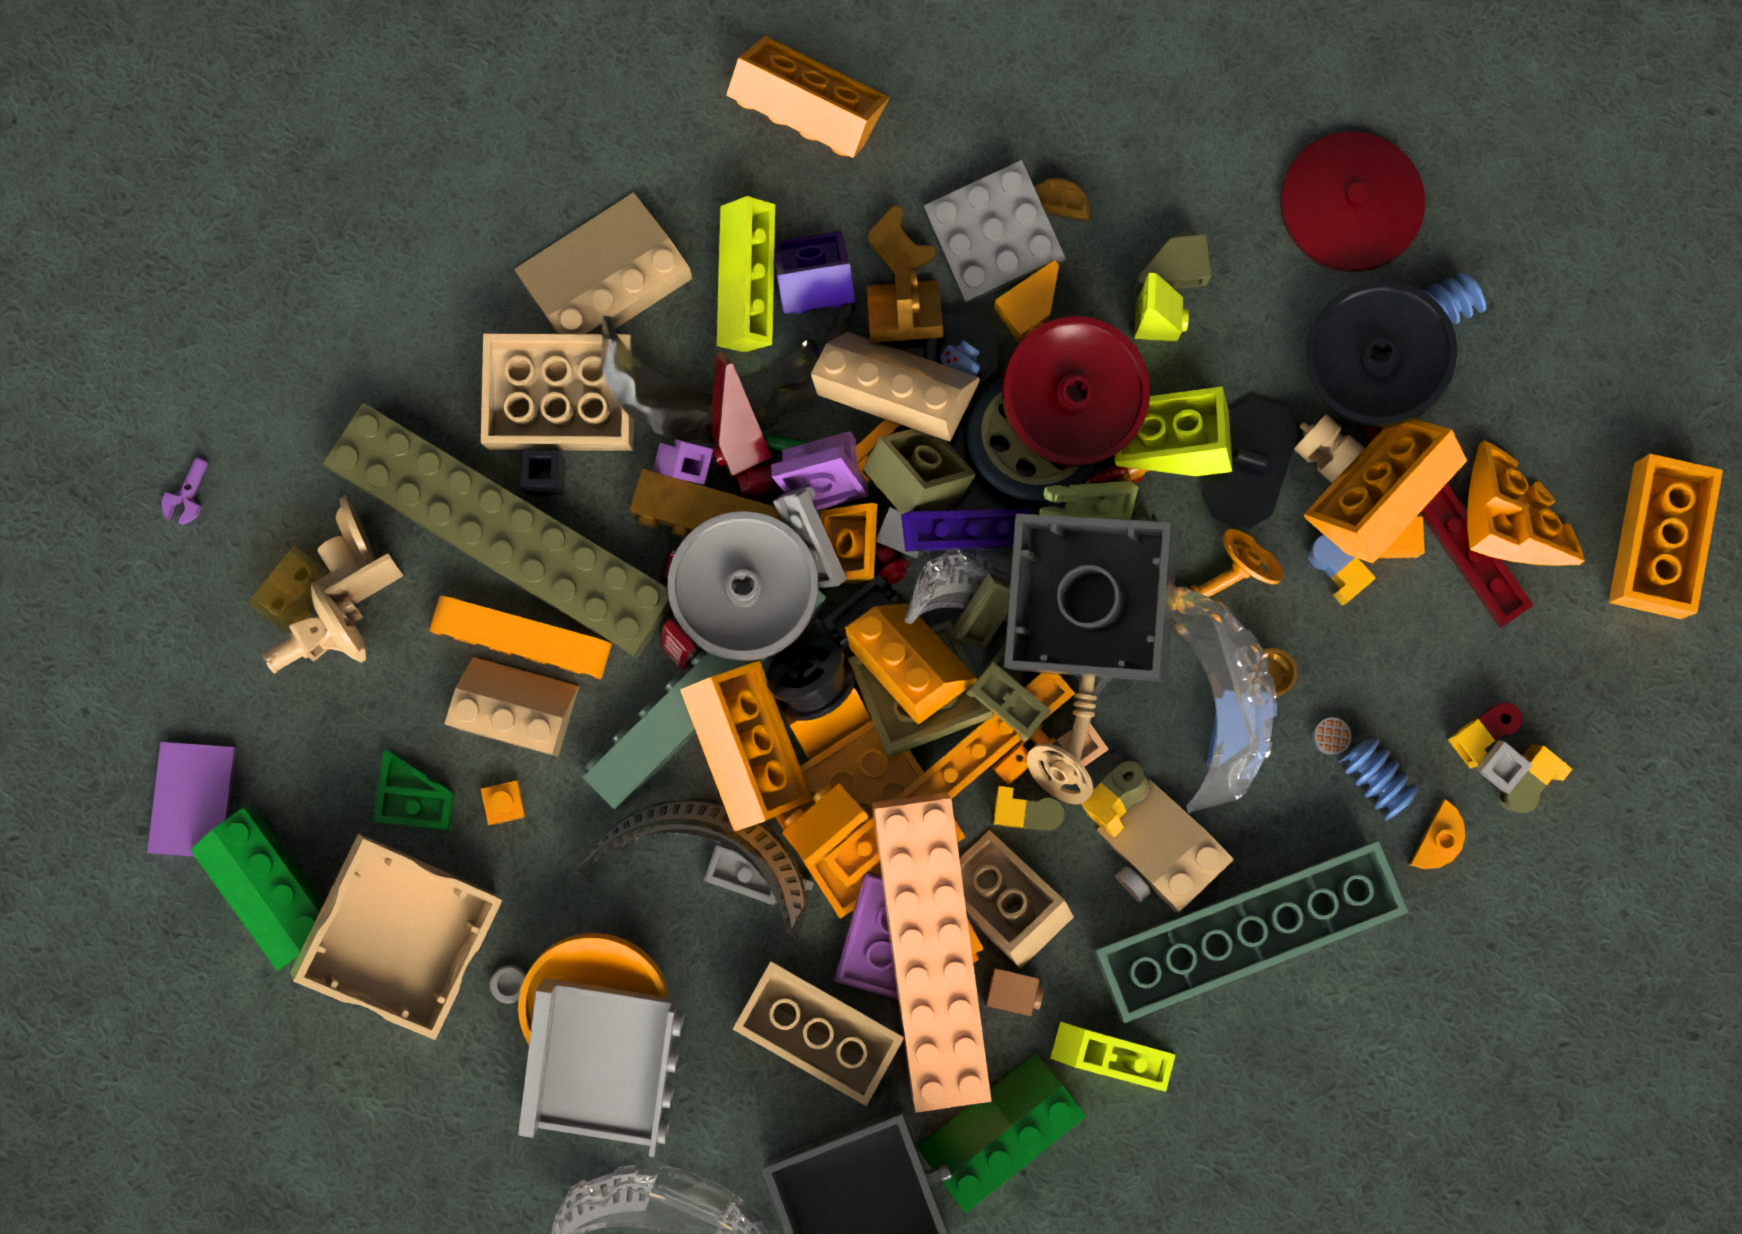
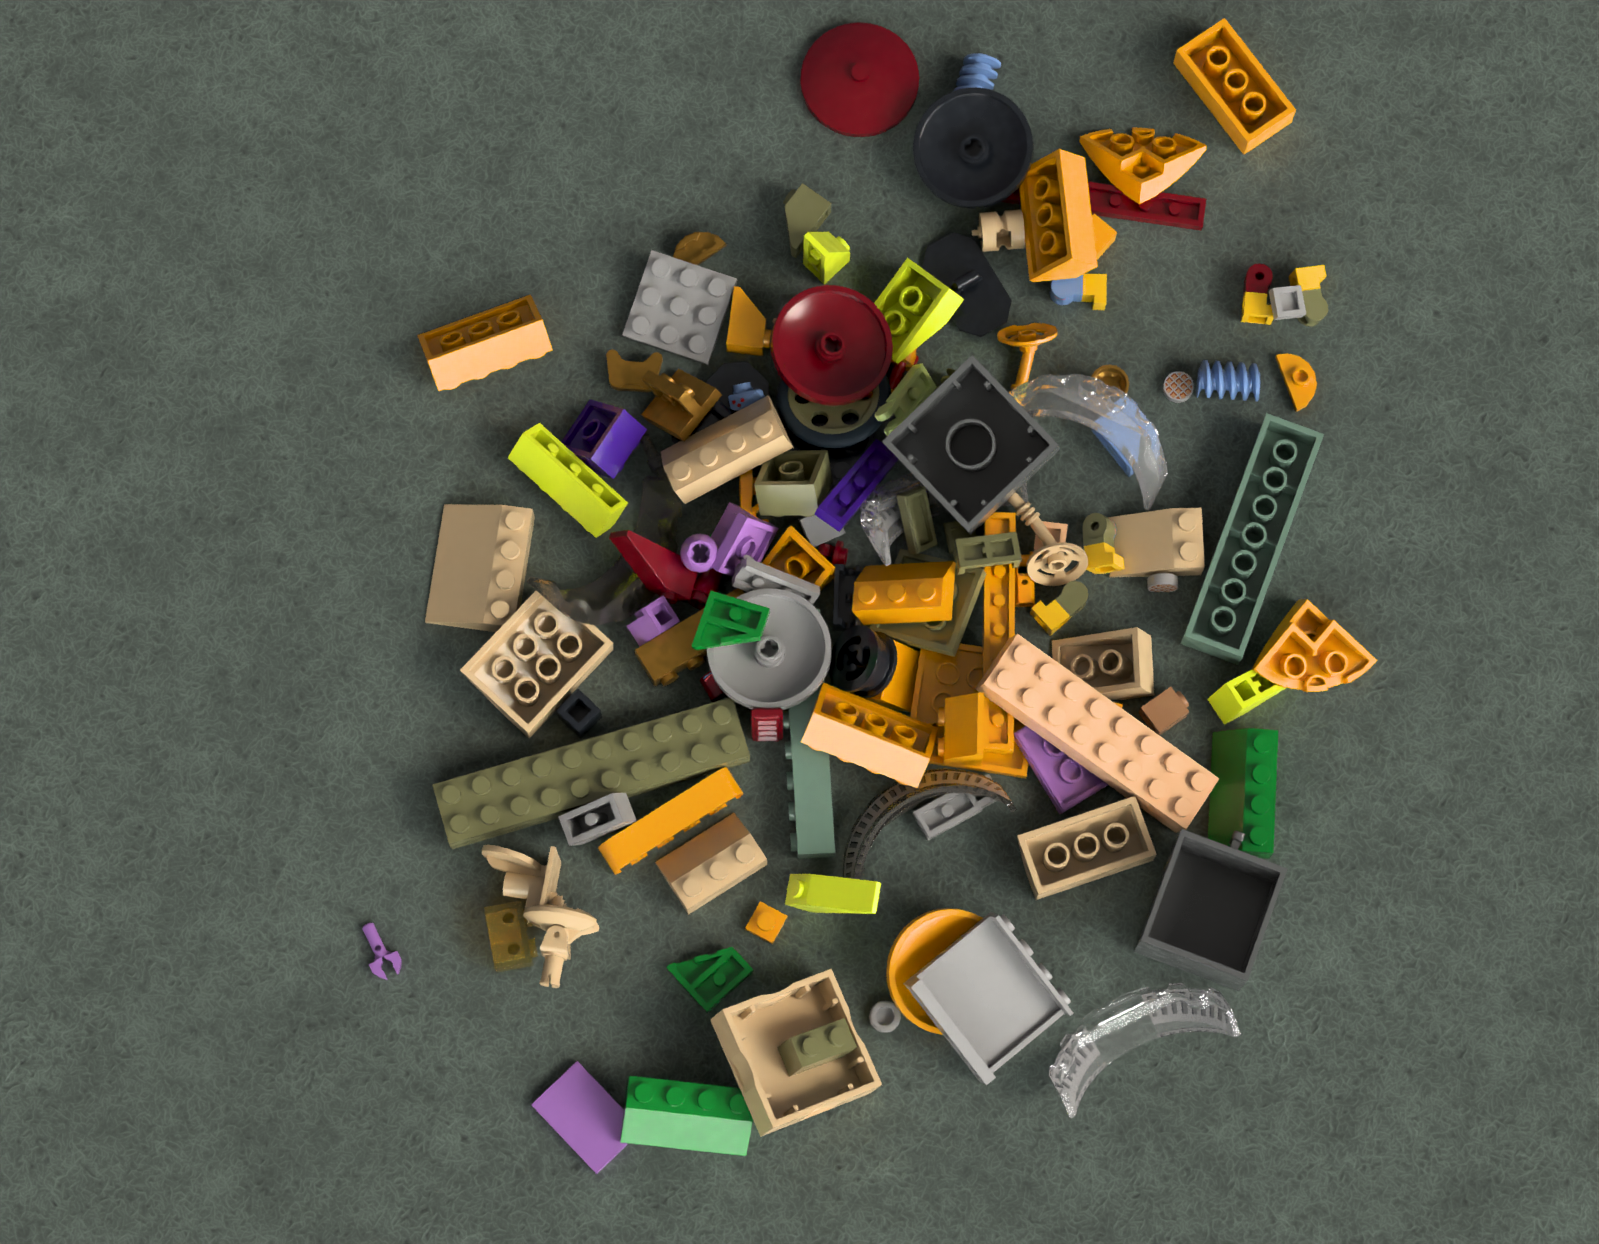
camera: 50 degrees left, 5 degrees down
none -> light grey brick [558,793,637,846]
none -> medium lavender piece [680,533,719,573]
none -> green wing [692,591,770,650]
none -> olive brick [777,1018,857,1077]
none -> neon yellow slope [785,874,881,914]
none -> light orange brick [1252,599,1377,692]

